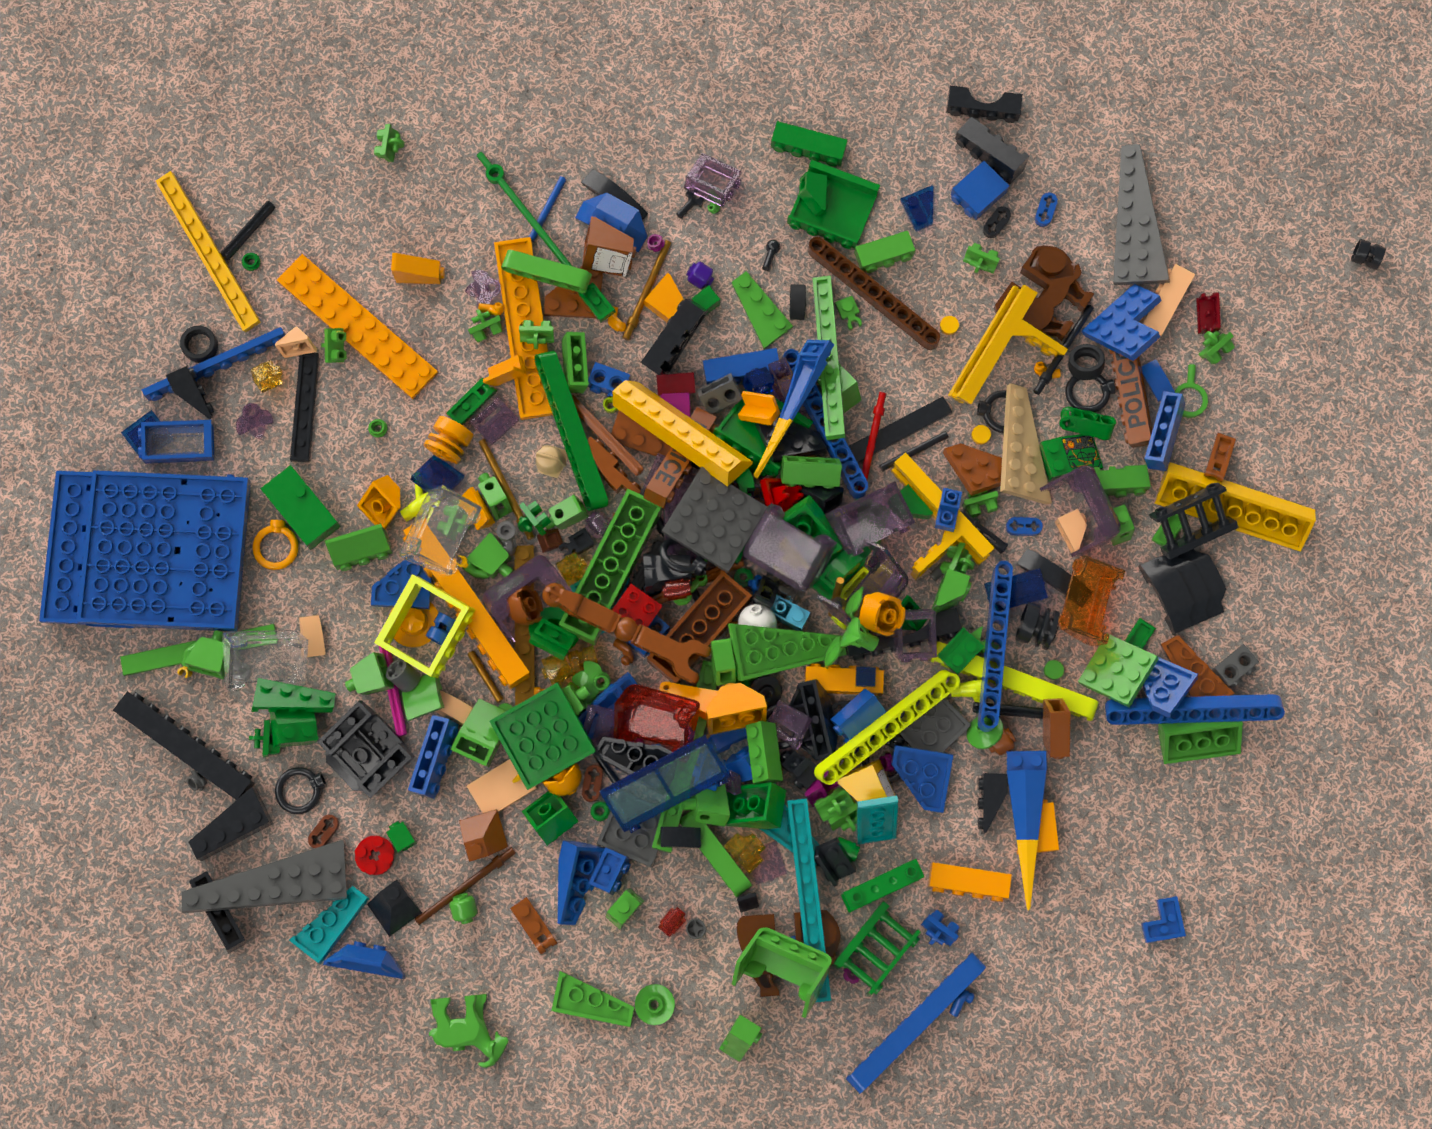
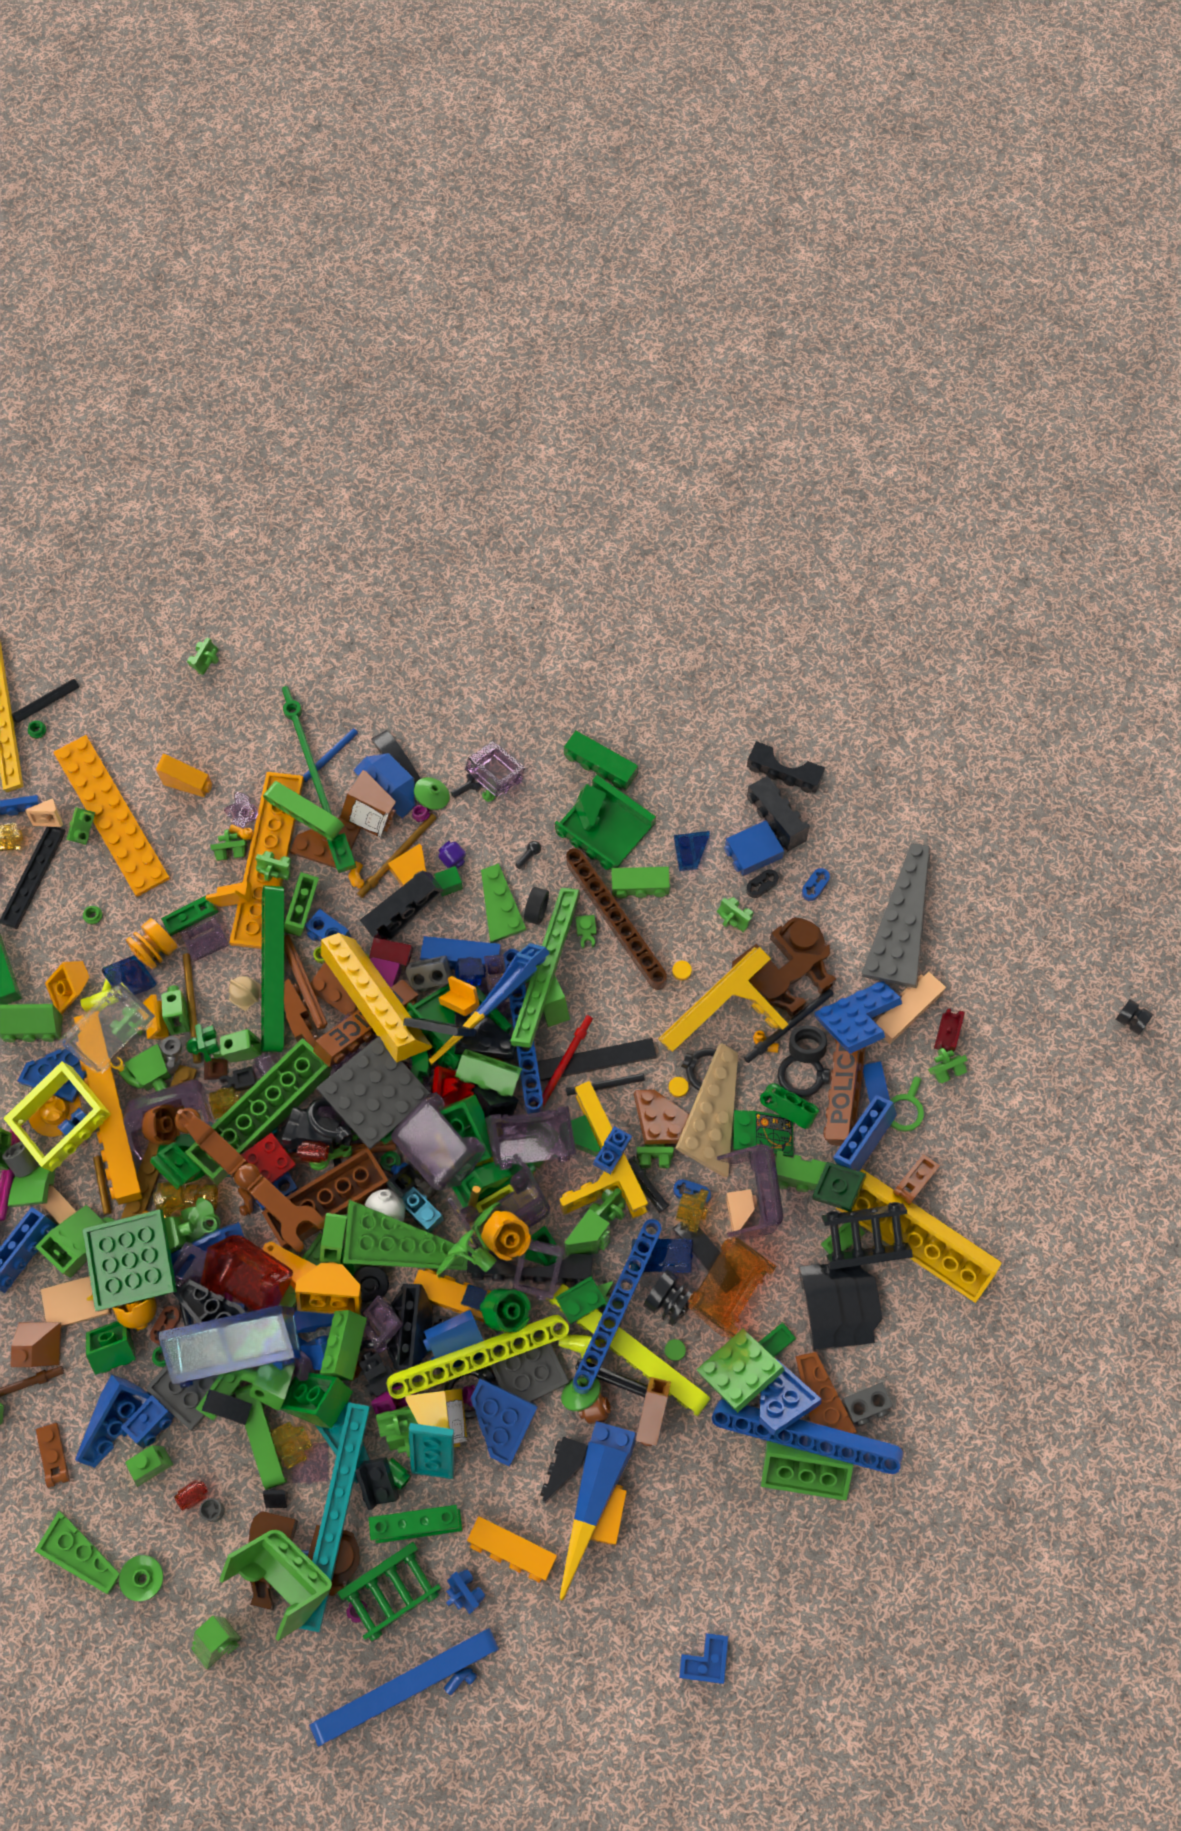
camera: 20 degrees right, 10 degrees down
bright green torso [1100,504,1135,546] -> none
none -> black tile [403,1018,476,1037]
none -> bright green dish [414,777,450,810]
none -> green brick [480,1288,531,1332]
none -> clear yellow brick [675,1189,709,1233]
none -> dark green plate [812,1161,866,1212]

